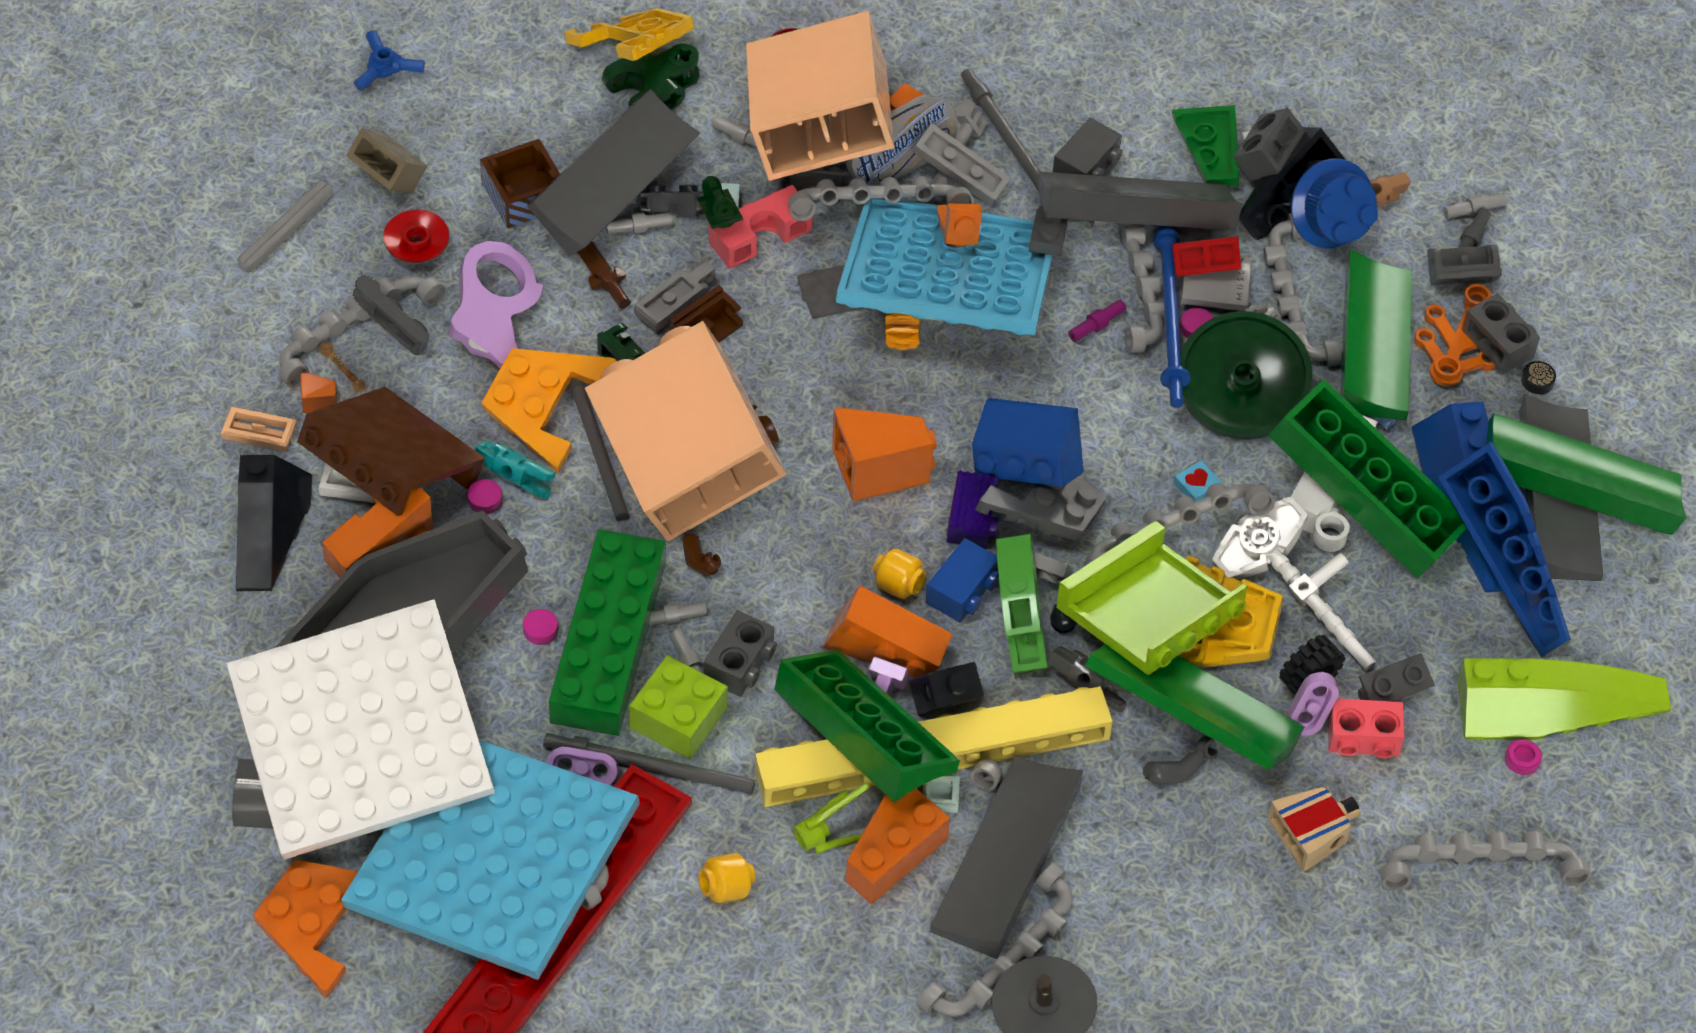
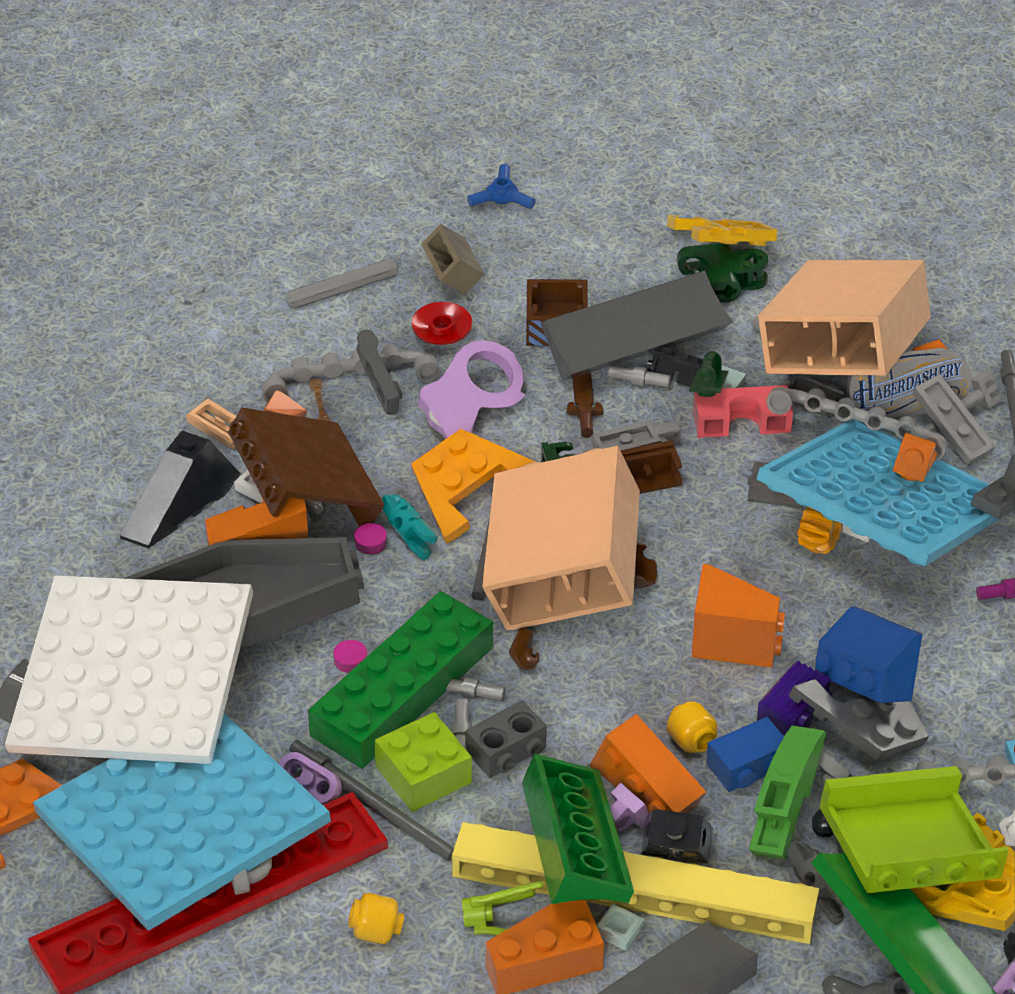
camera: 30 degrees right, 10 degrees down
light grey hinge [970,759,1002,791] -> none

